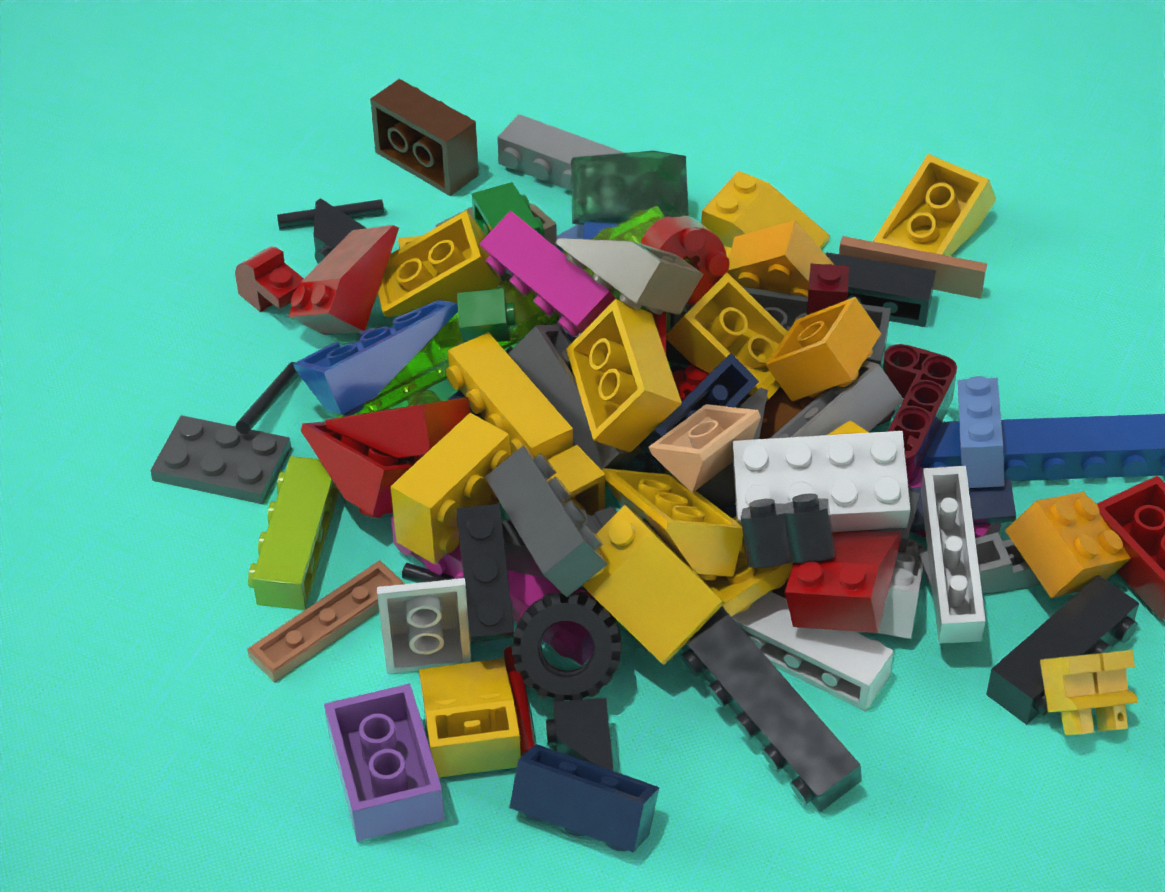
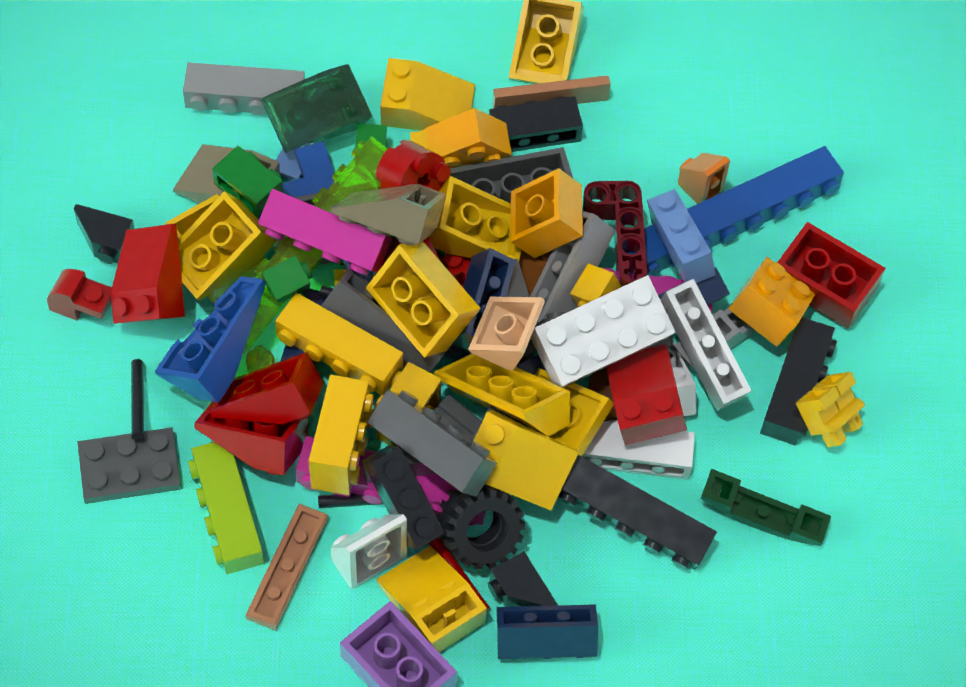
camera: 30 degrees left, 15 degrees up
black bar [277,199,384,228] -> none
brick [370,79,479,196] -> none
black brick [741,493,835,568] -> none
dark red brick [806,263,849,316] -> none
none -> orange slope [677,153,730,204]
none -> dark green slope [701,469,831,546]

